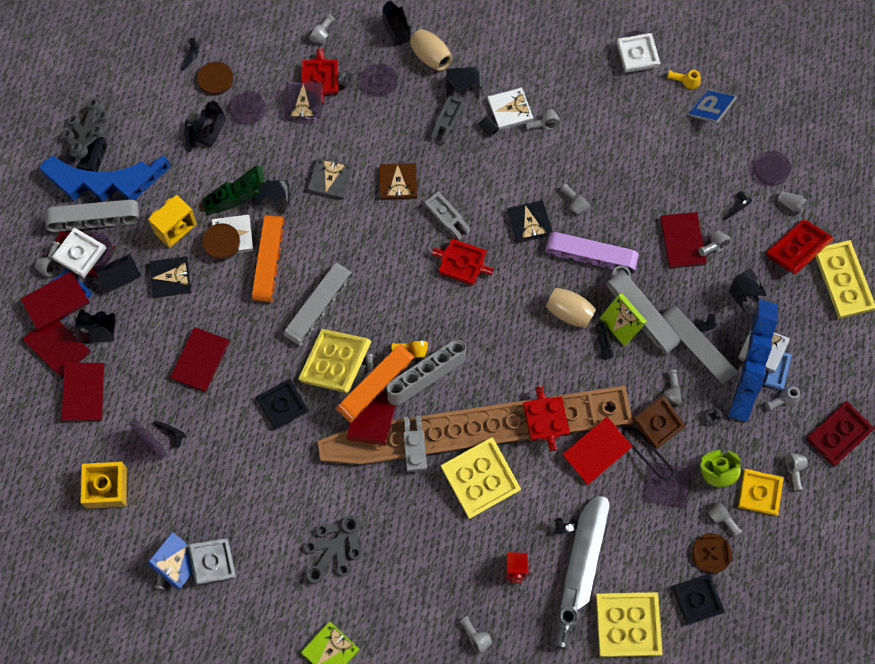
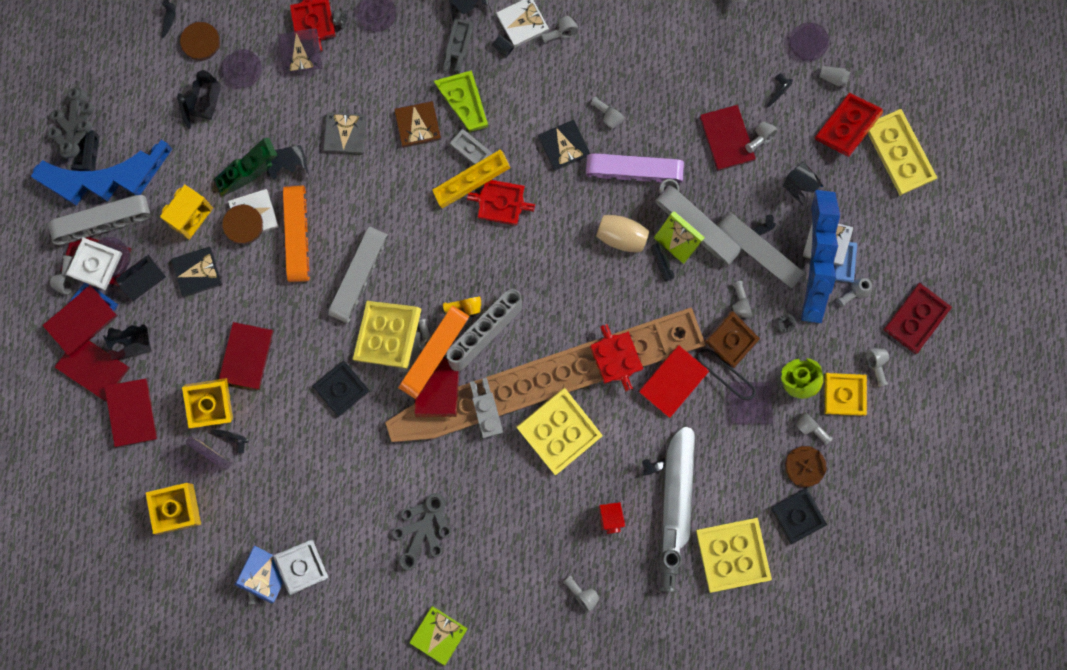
camera: 10 degrees left, 10 degrees up
none -> yellow brick [182,378,233,428]
none -> yellow plate [433,149,511,208]
none -> lime wing [434,70,488,132]

